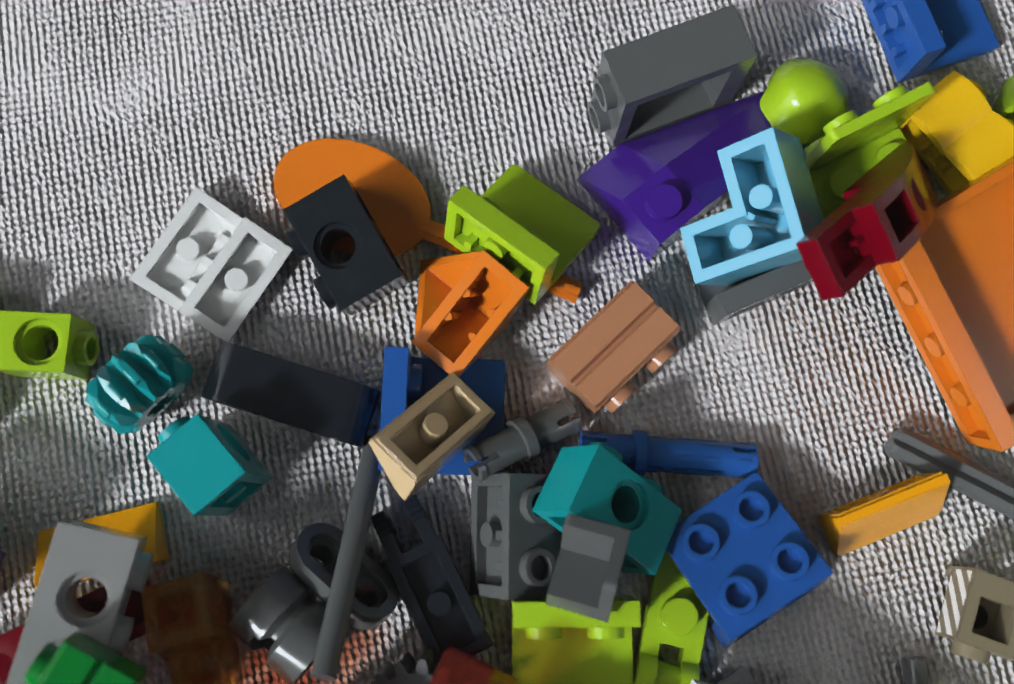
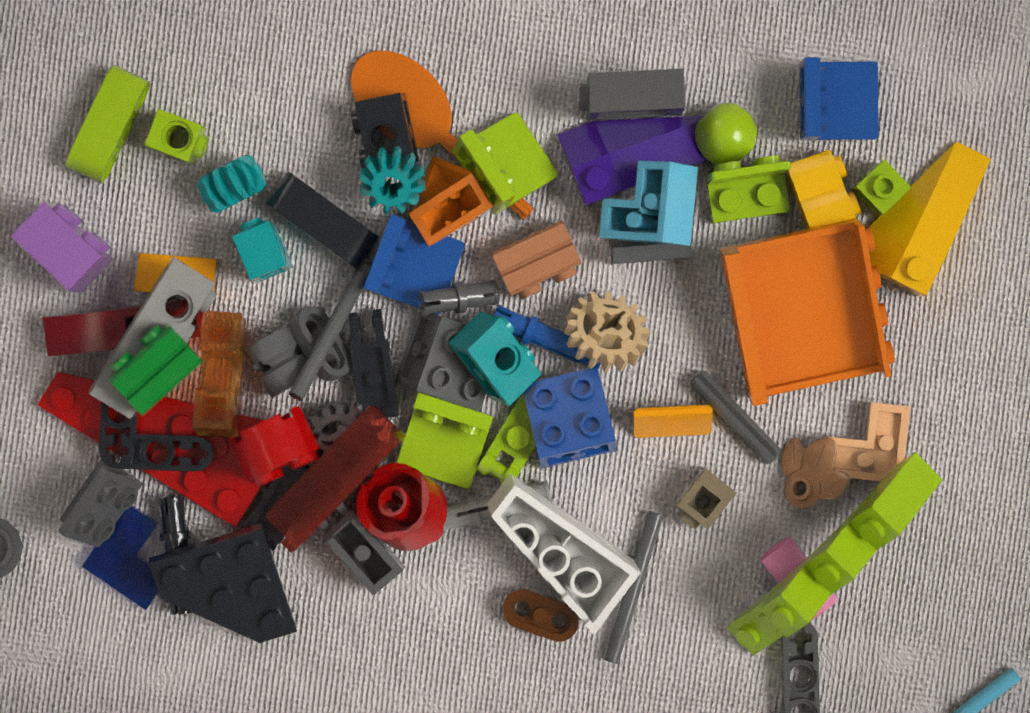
camera: 25 degrees right, 10 degrees up
white slope [129,187,293,342] -> none
tan slope [369,372,495,501] -> none
dark grey panel [546,514,631,622] -> none
dark red slope [796,141,937,300] -> none
none -> teal gear [358,146,426,215]
none -> tan gear [564,291,650,373]

